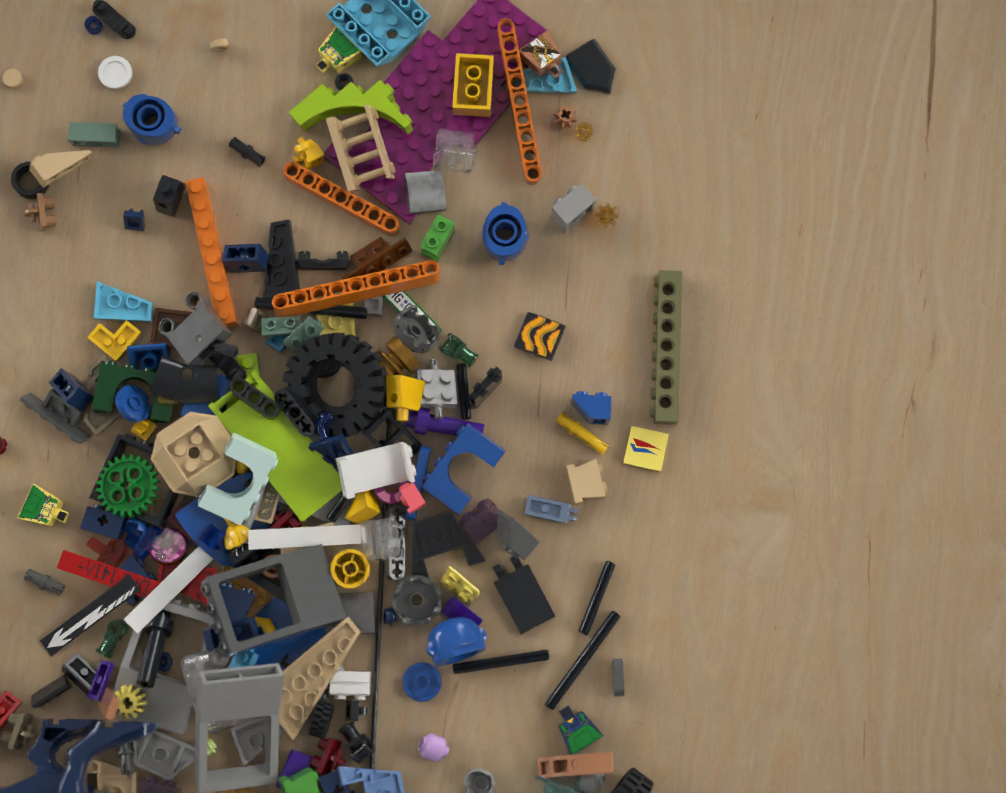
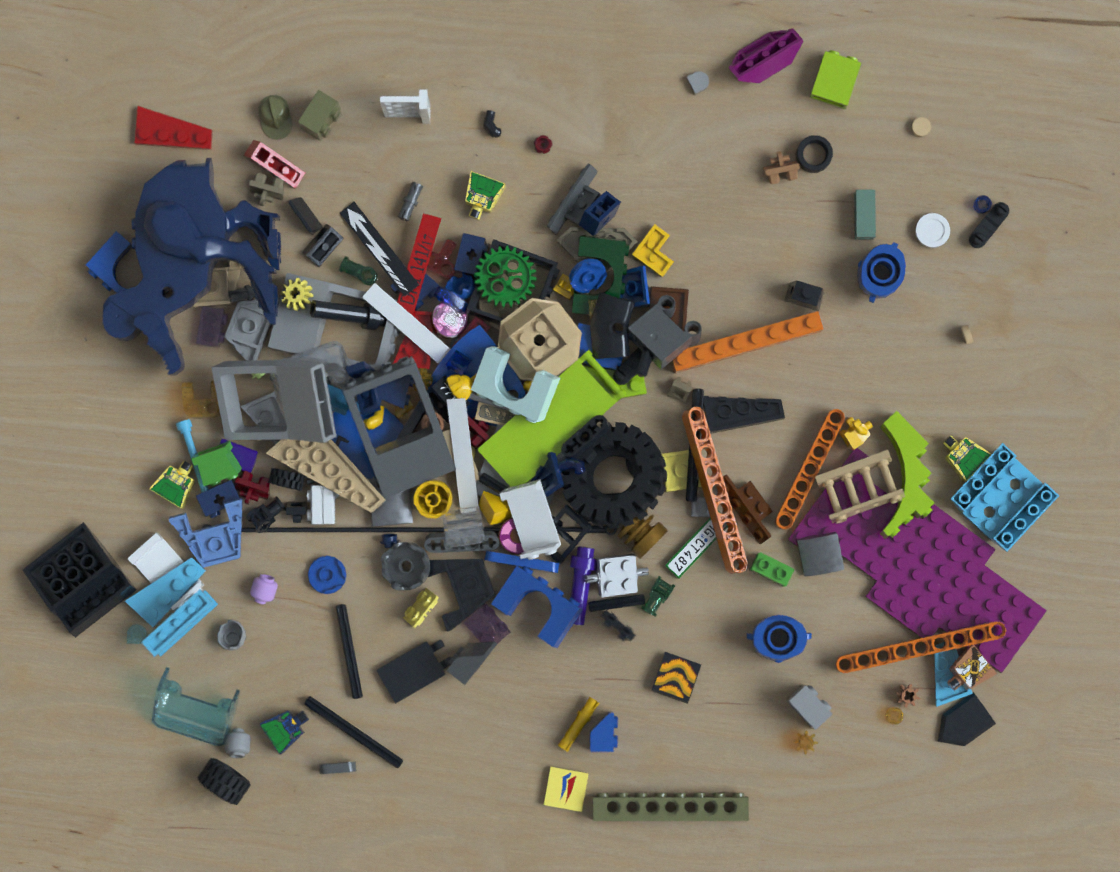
camera: 85 degrees right, 5 degrees up
tan slope [30,150,92,188] -> none
dark purple slope [87,660,115,702] -> none
medium azure wing [93,281,154,322] -> none
nougat tile [98,686,120,720] -> none
dark blue tile [123,208,145,231] -> none
dark blue plate [158,652,173,672] -> none
dark blue brick [222,244,269,273] -> none
black pin [229,137,266,167] -> none
pearl dark grey beam [229,377,280,420] -> none
sand green bracket [261,315,302,337] -> none
dark azure tile [265,335,288,353] -> none
sand green bracket [283,316,324,354] -> none
black piece [296,251,351,270] -> none
black plate [335,73,354,91] -> none
yellow torso [386,375,425,422] -> none
dark grey plate [393,305,440,353] -> none
coral brick [399,482,426,514] -> none
blue piece [426,617,487,667] -> none
clear brick [433,129,477,174] -> none
dark purple slope [440,596,483,626] -> none
yellow brick [452,53,494,117] -> none
sand blue hinge [524,495,578,524] -> none
nougat slope [537,752,614,779] -> none
tan hips [566,459,608,505] -> none
black axle [579,561,615,635] -> none

